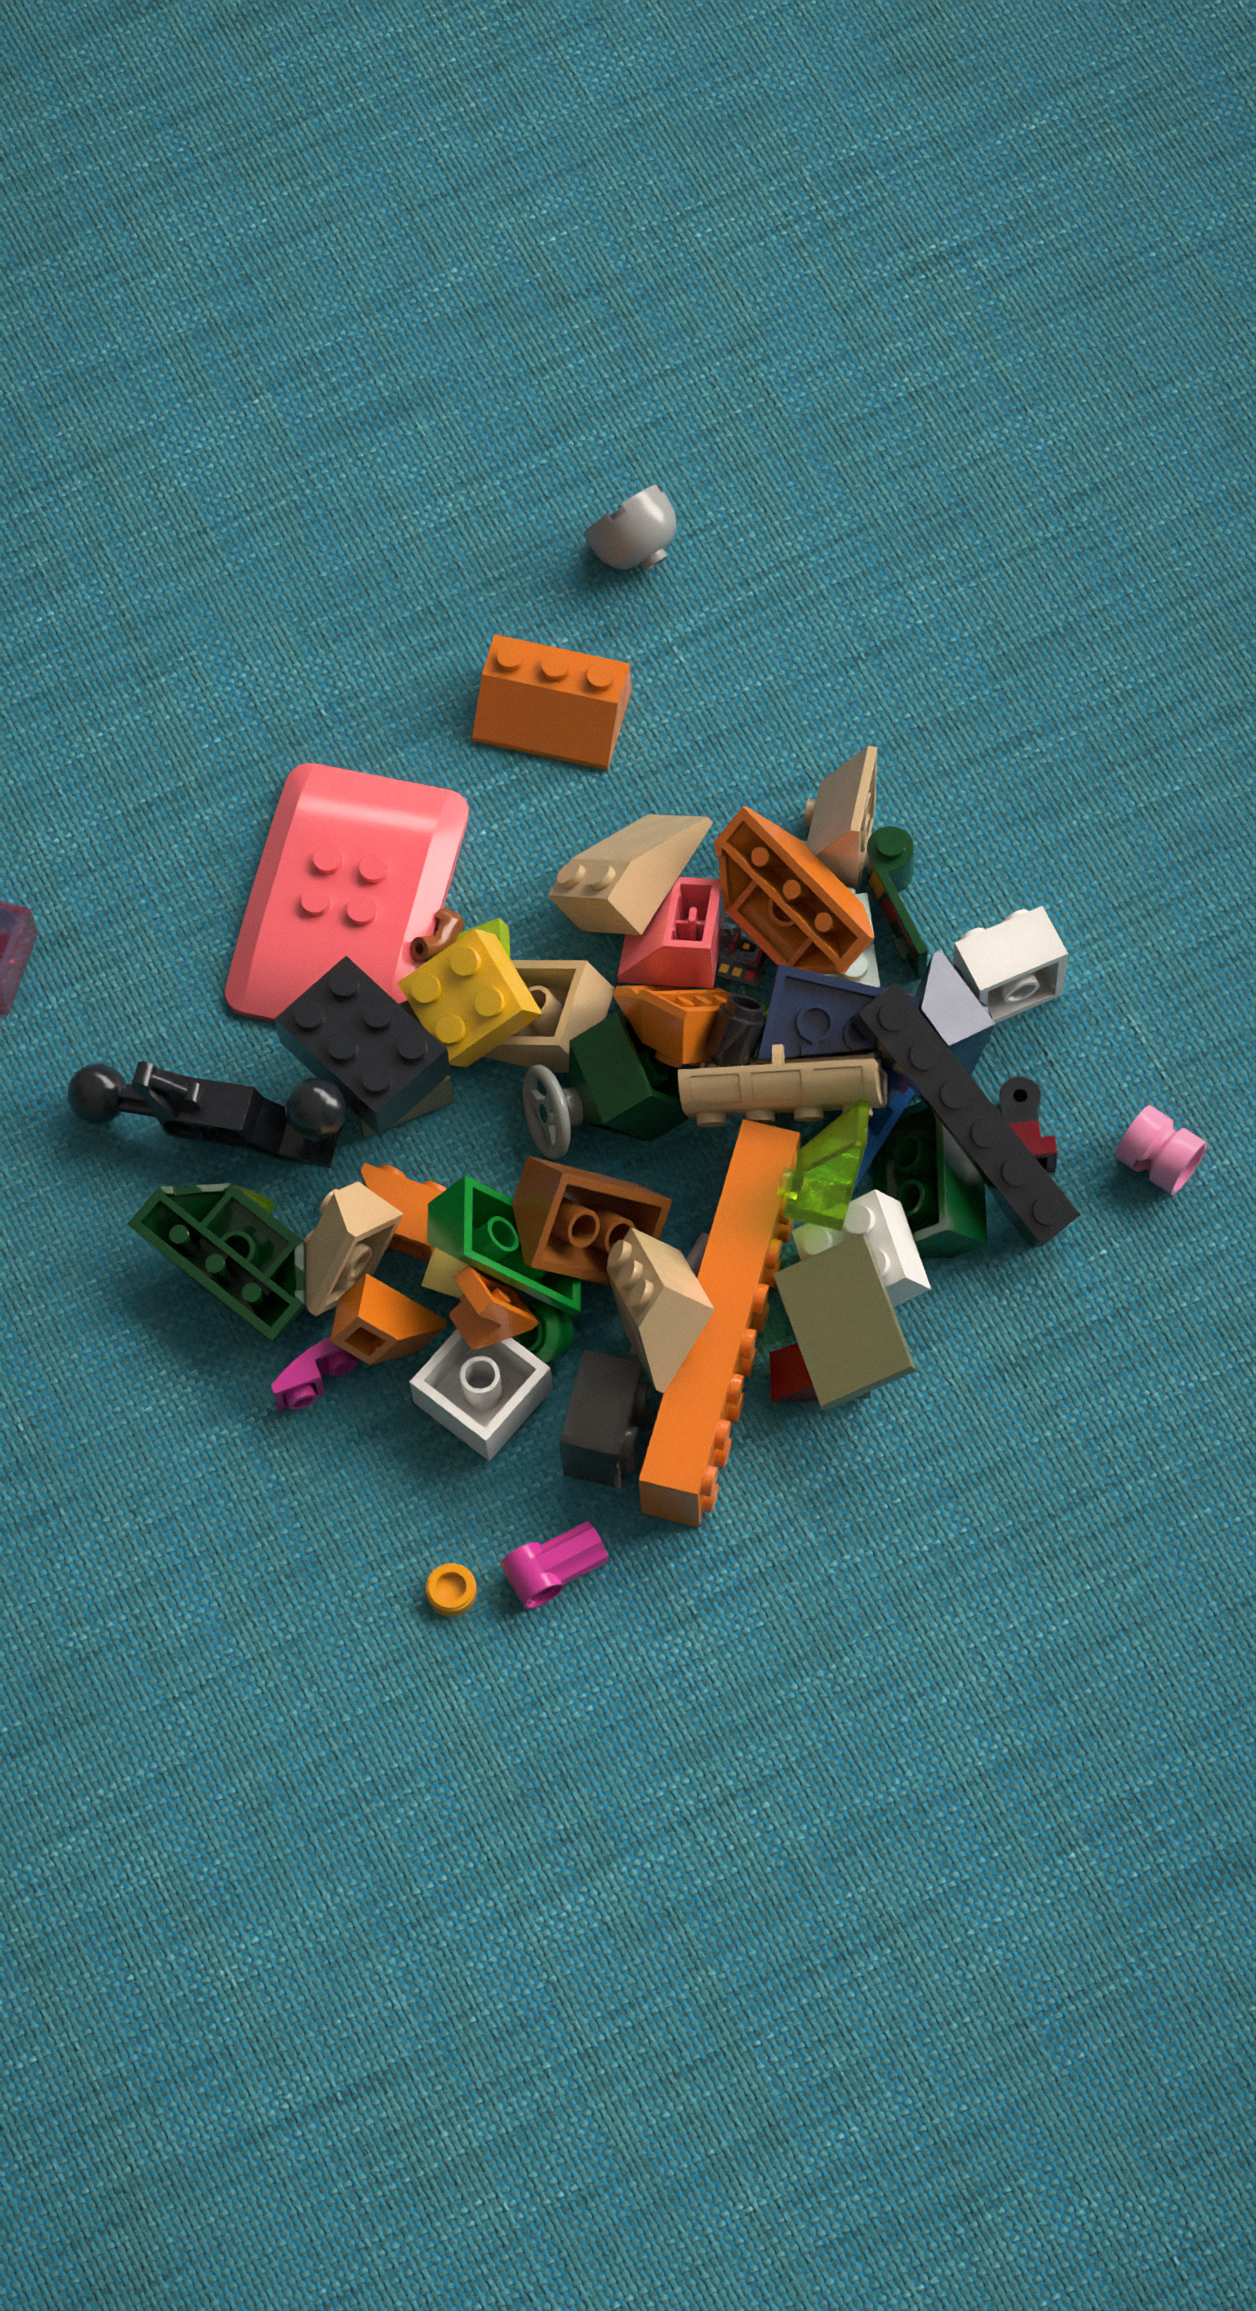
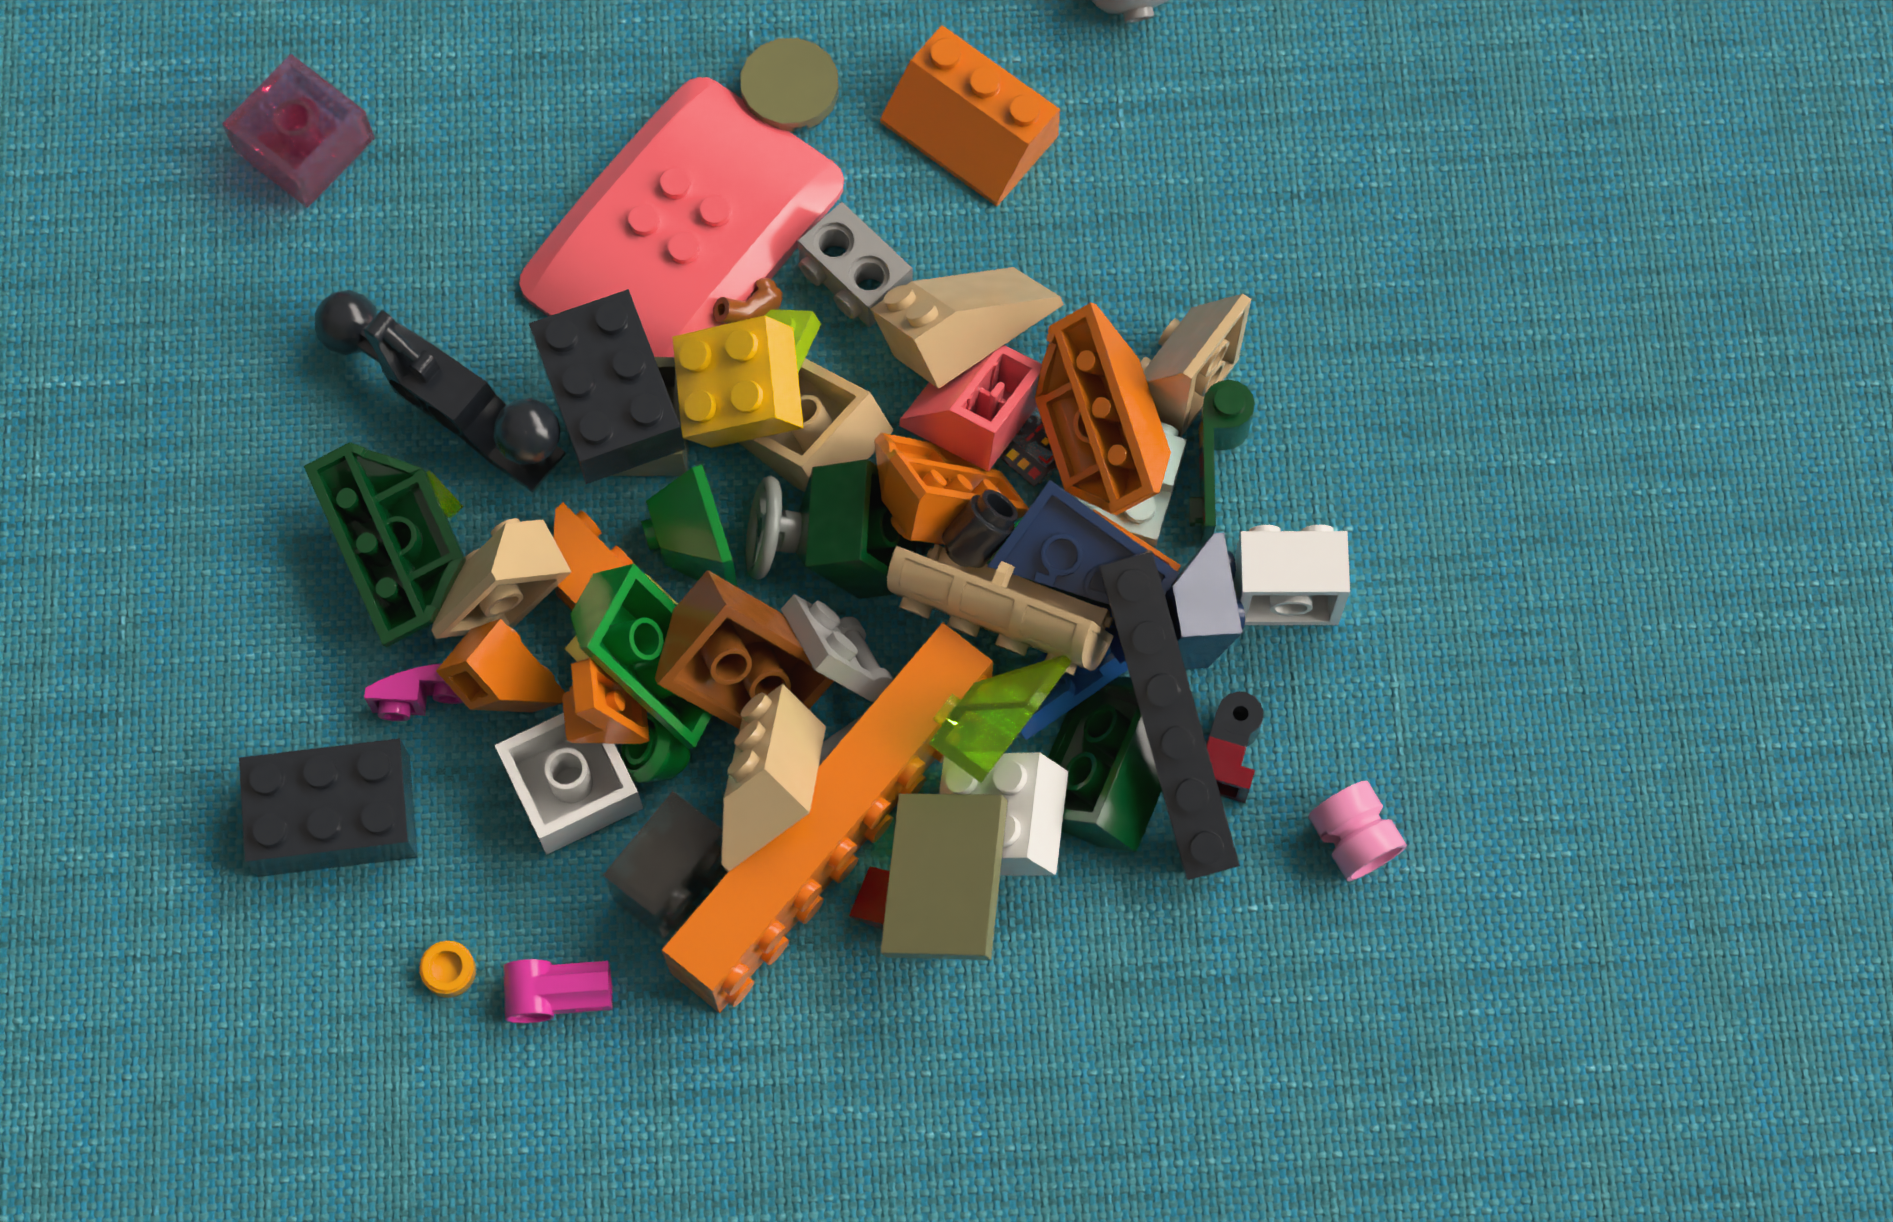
camera: 20 degrees right, 5 degrees up
none -> black brick [239,738,418,877]
none -> green slope [641,464,738,587]
none -> olive tile [740,38,839,132]
none -> light grey plate [781,594,894,702]
none -> light grey brick [798,202,913,328]

